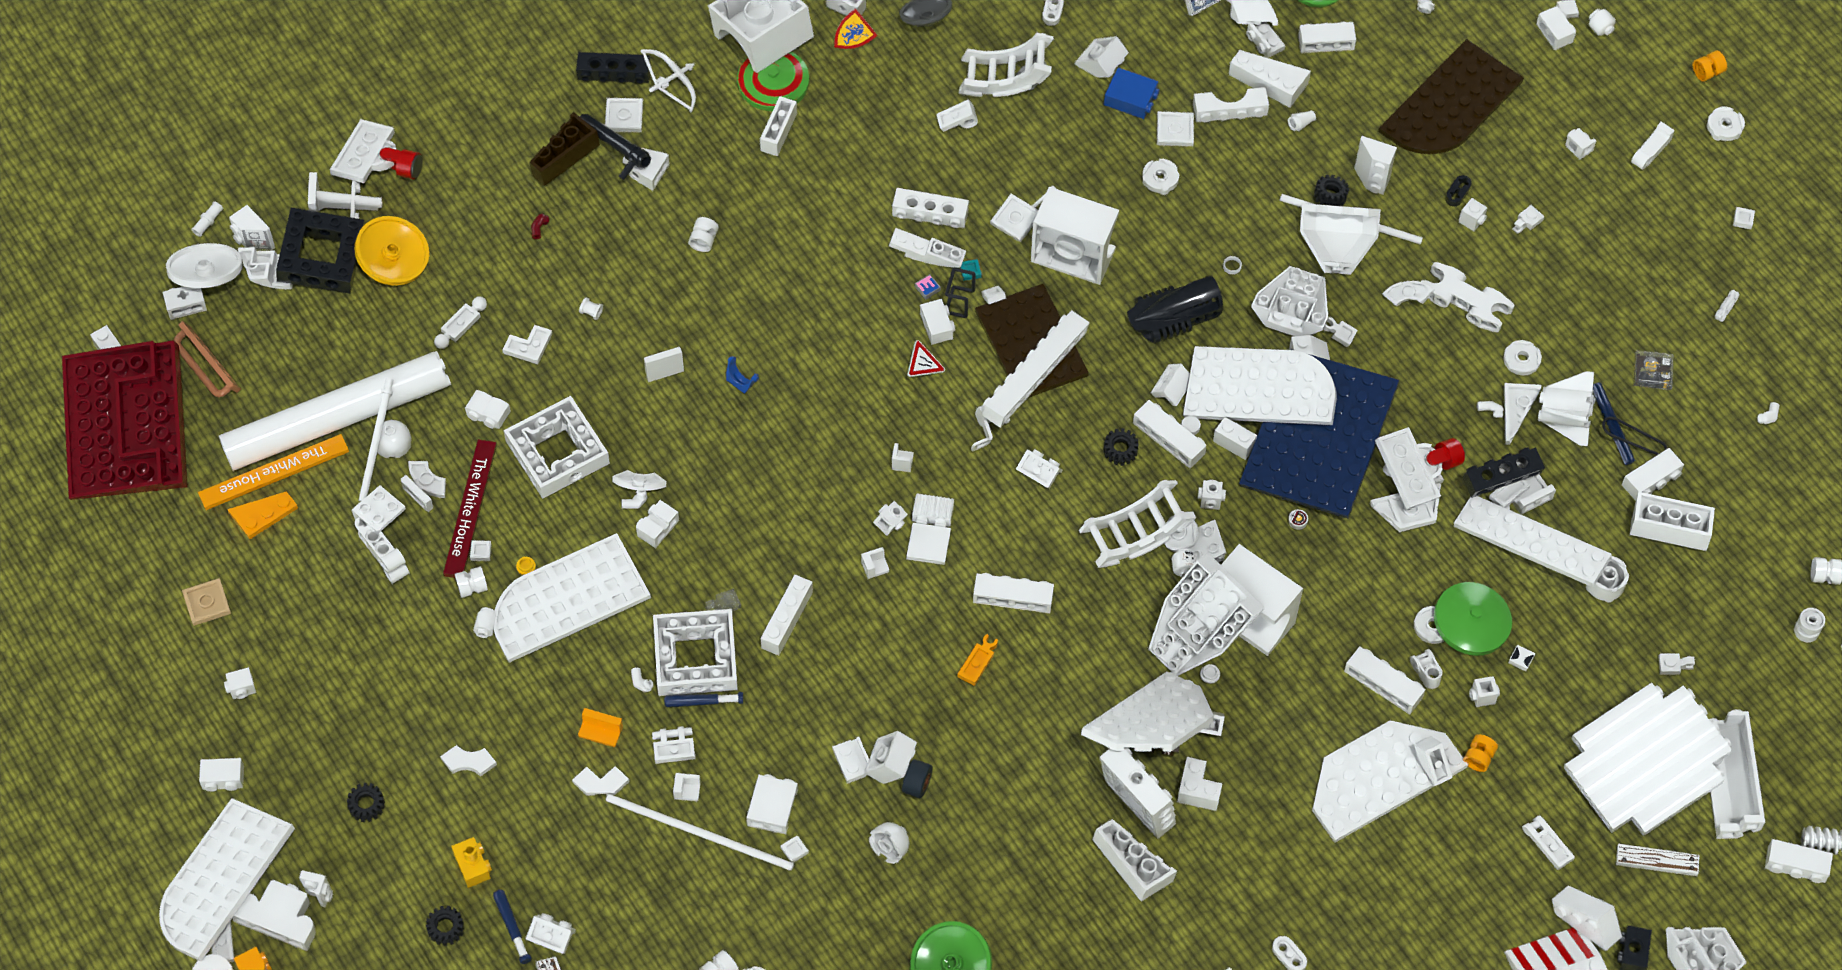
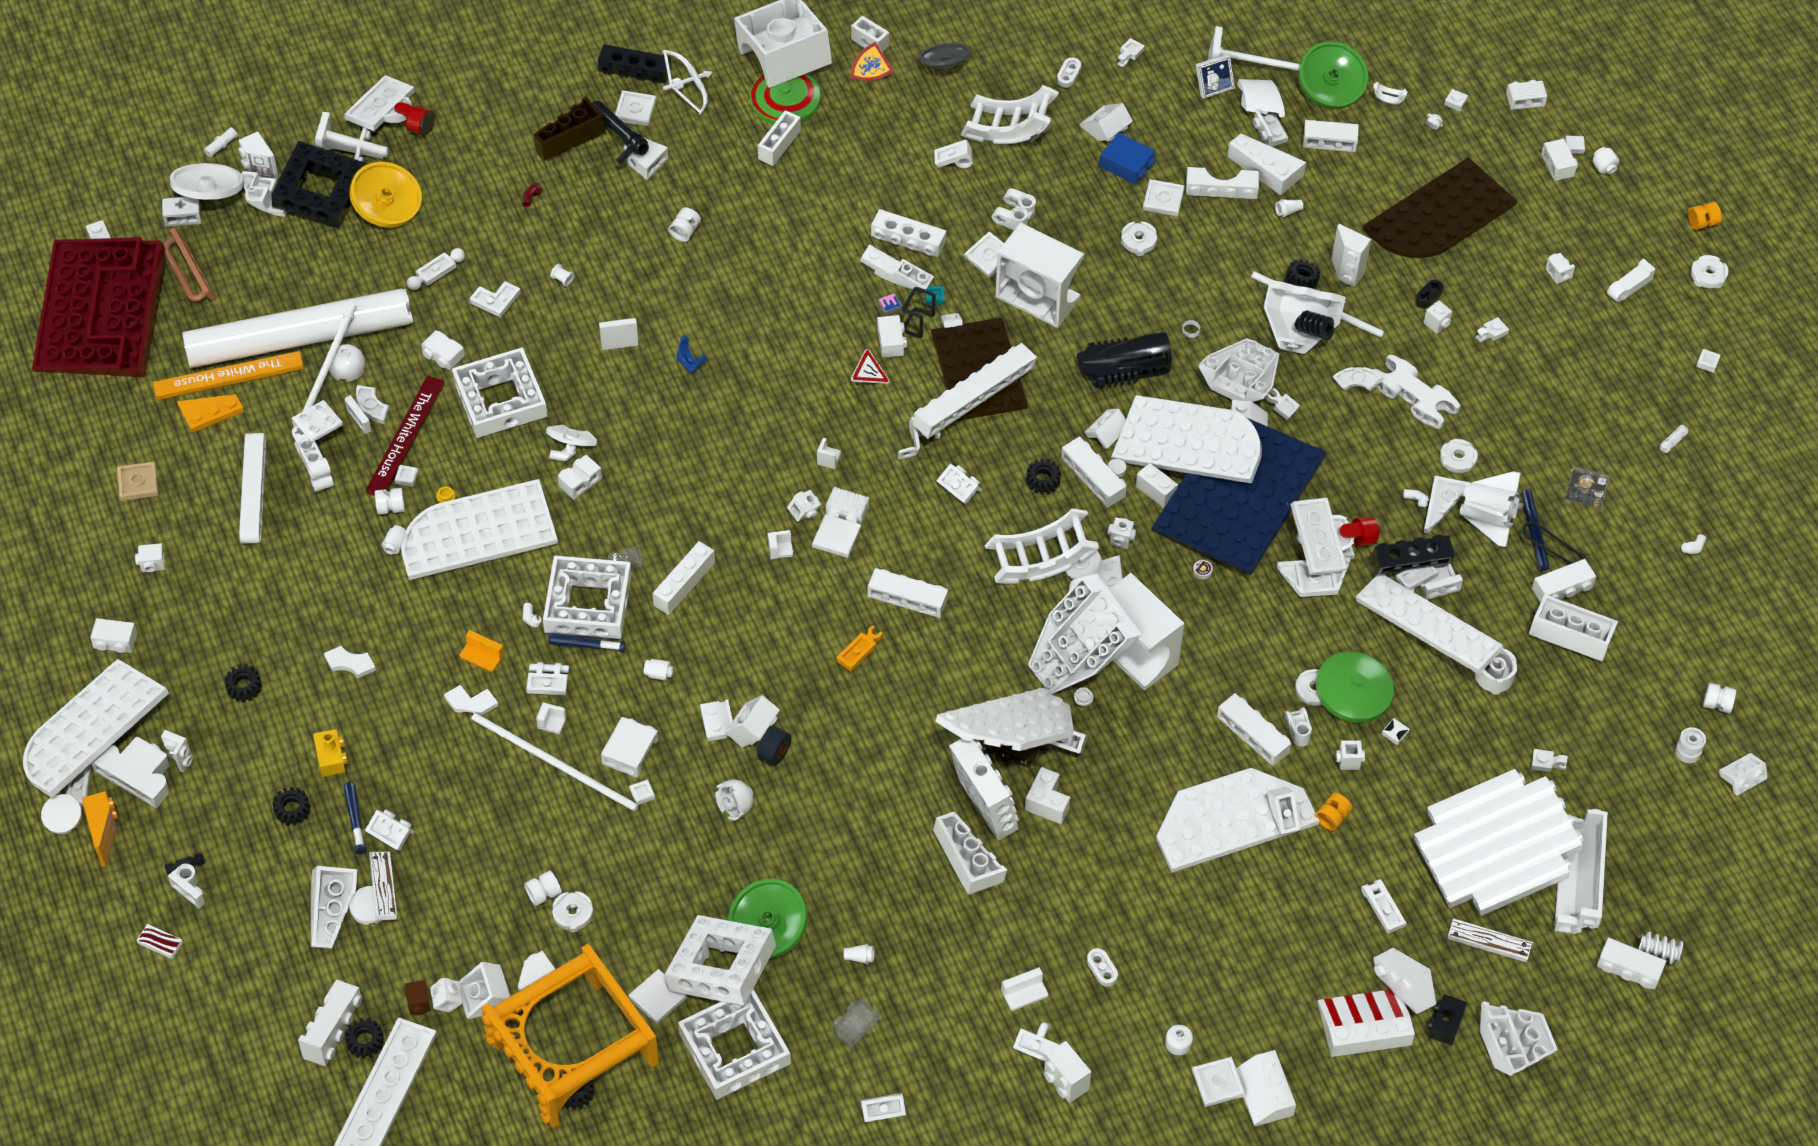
camera: 10 degrees right, 5 degrees down
none -> white beam [239,433,266,544]
none -> white brick [644,659,674,681]
none -> white piece [992,189,1036,231]
none -> black piece [1294,310,1334,340]

